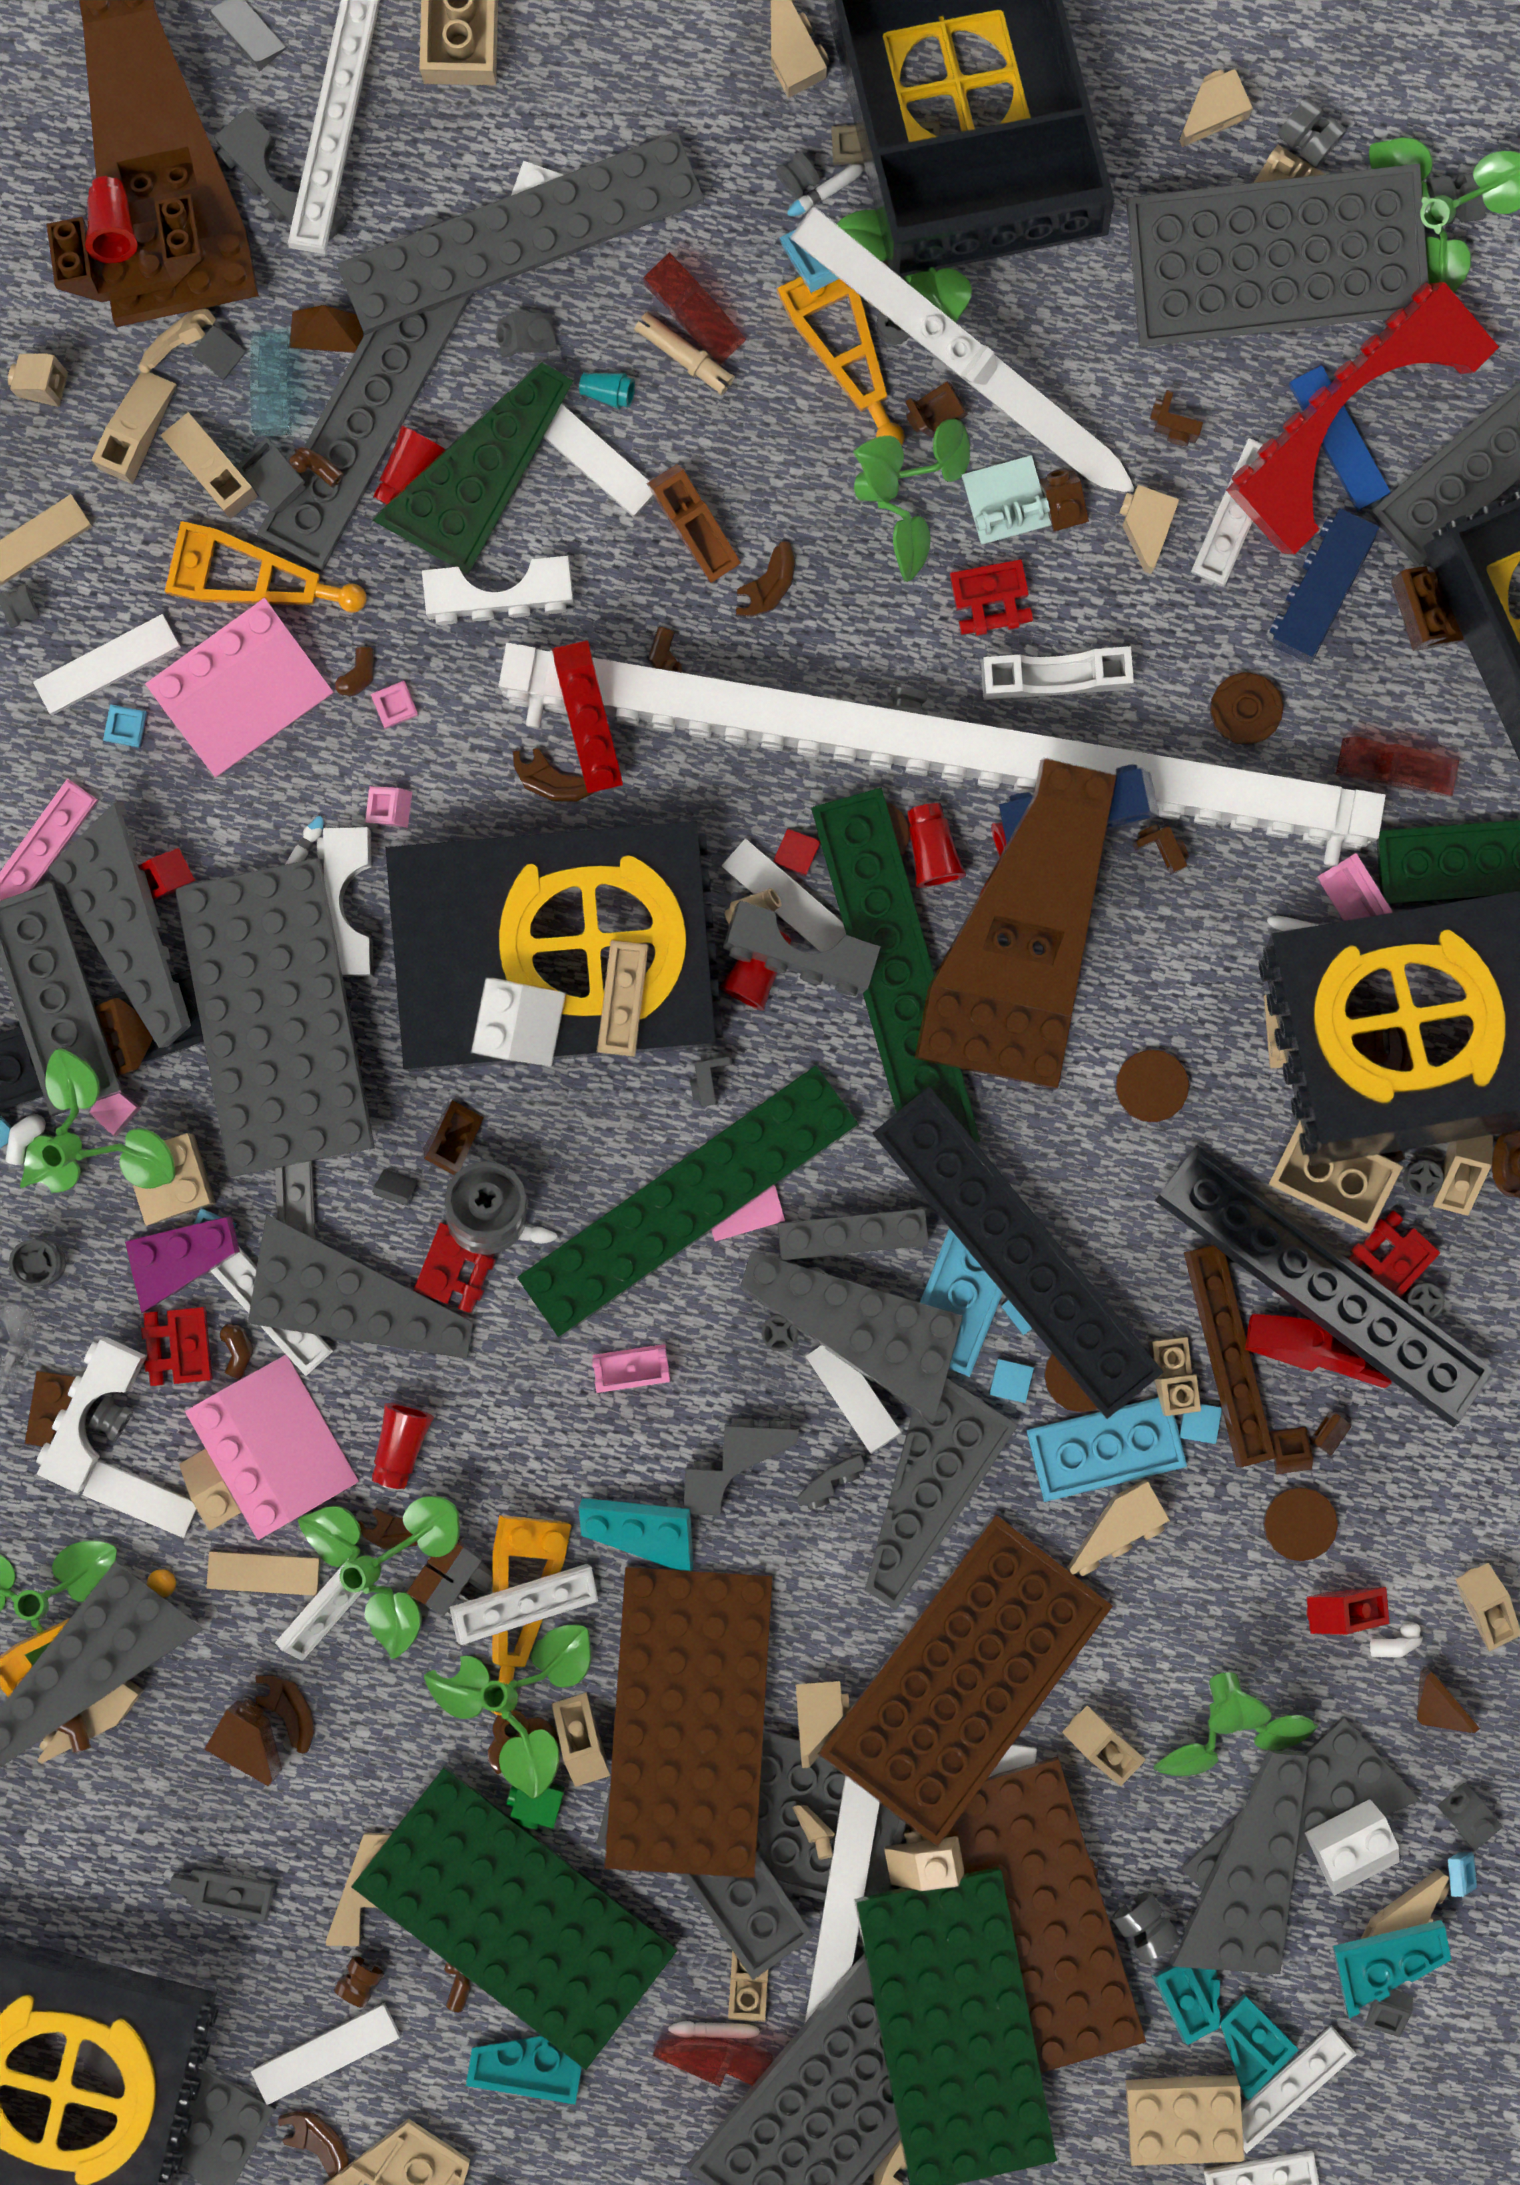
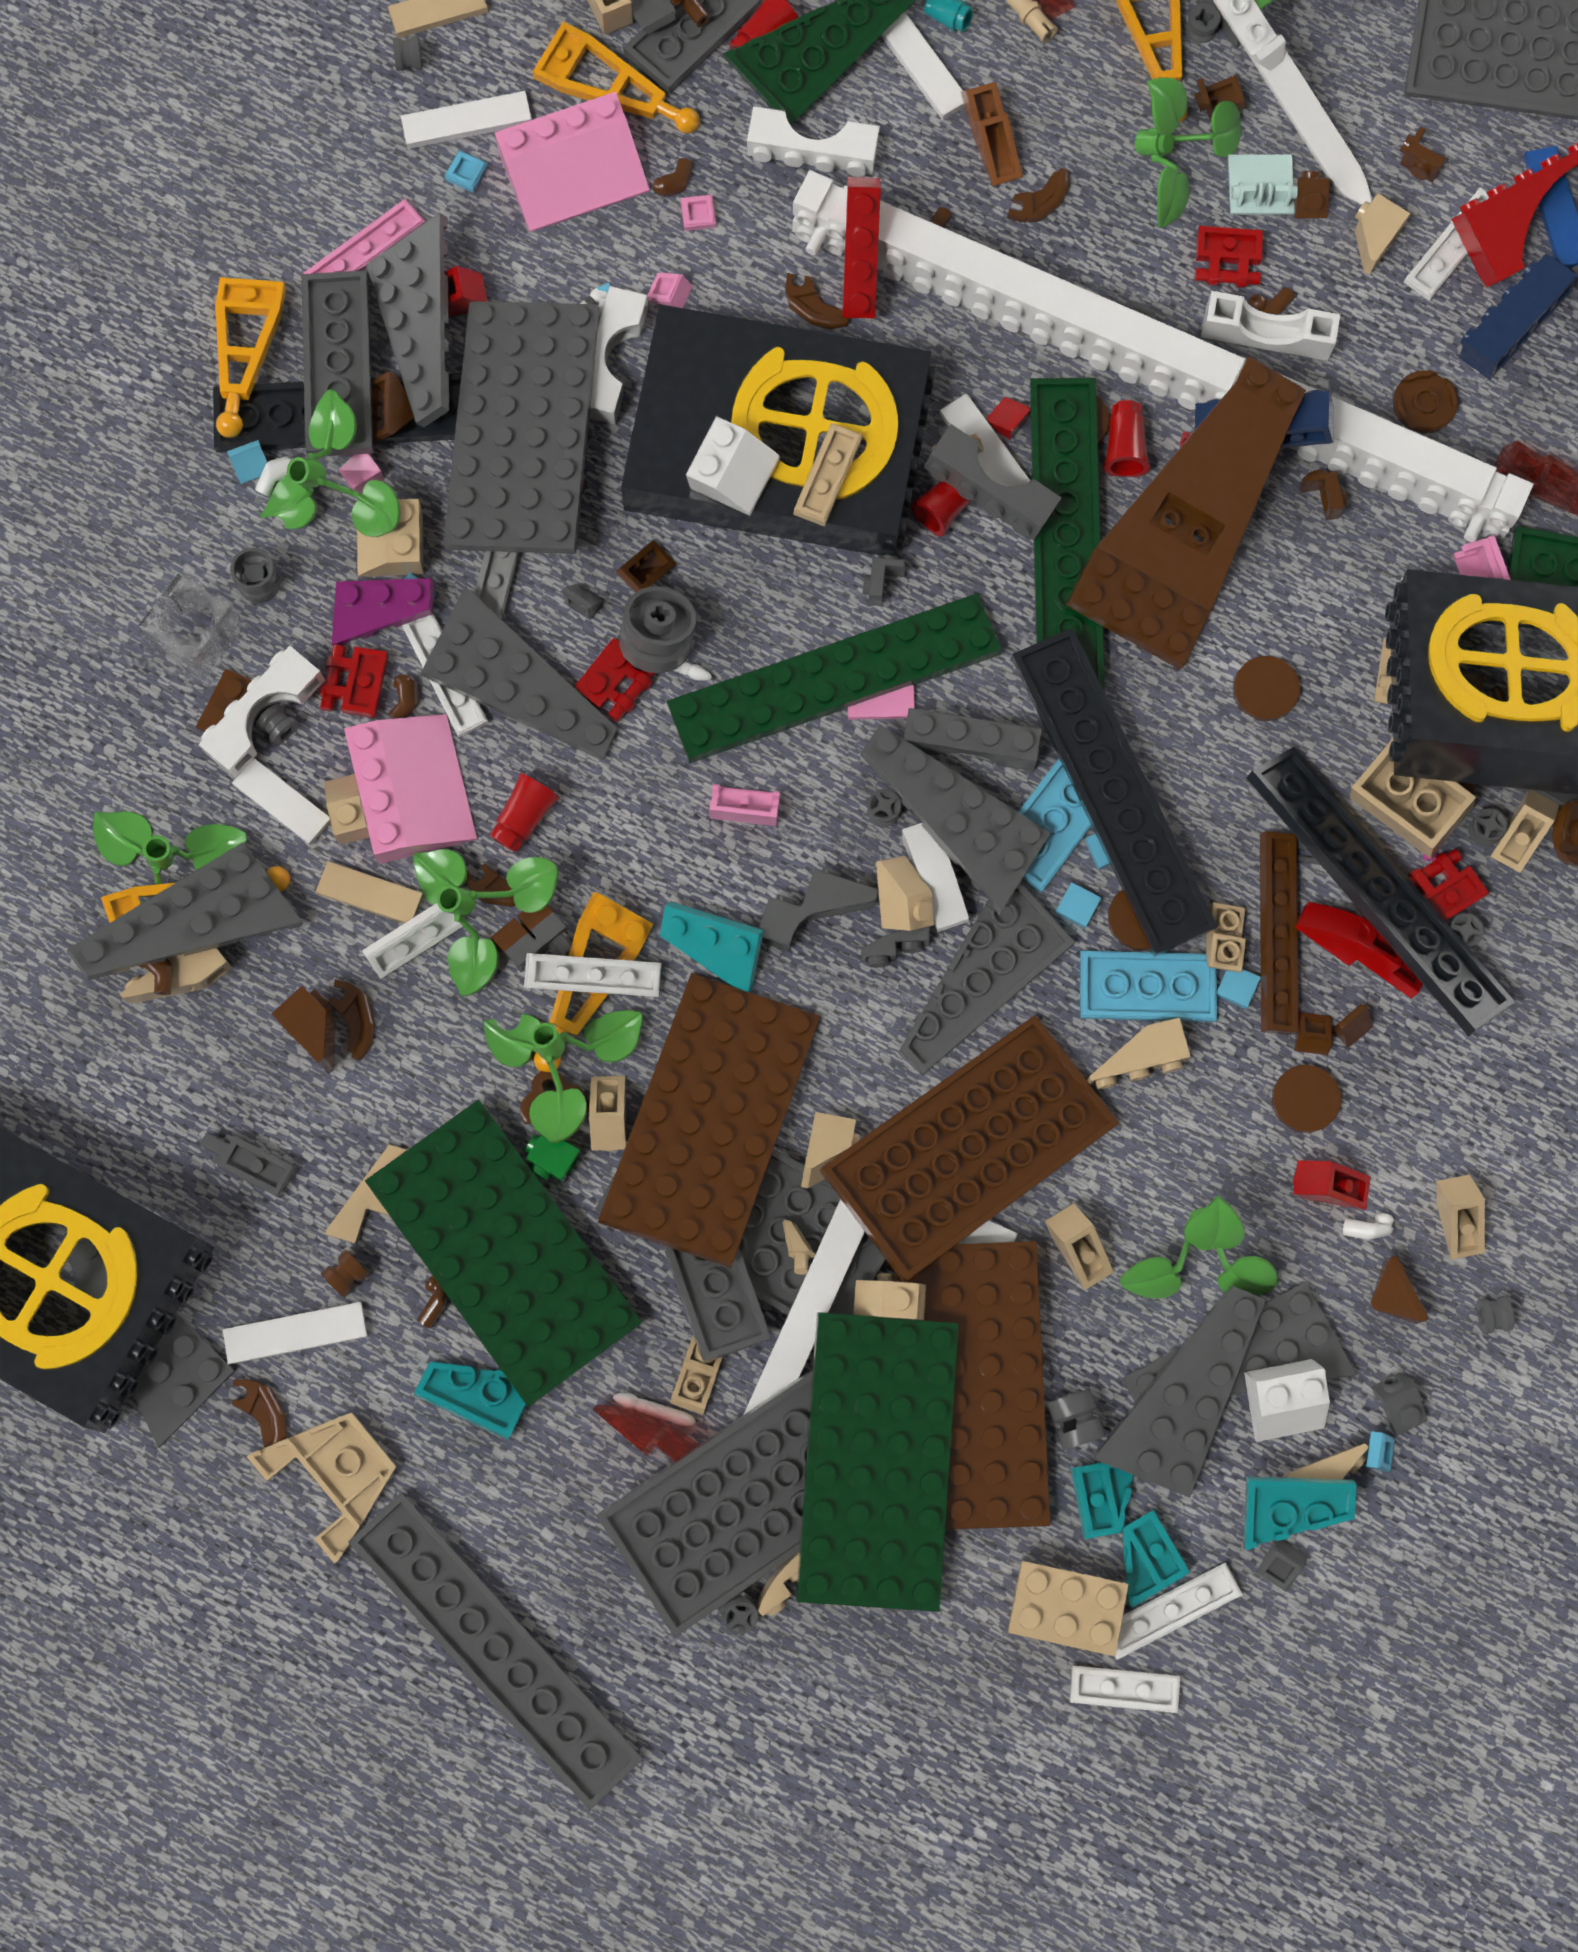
camera: 10 degrees right, 10 degrees down
none -> tan slope [876,856,934,931]
none -> reddish brown arm [1248,287,1295,315]

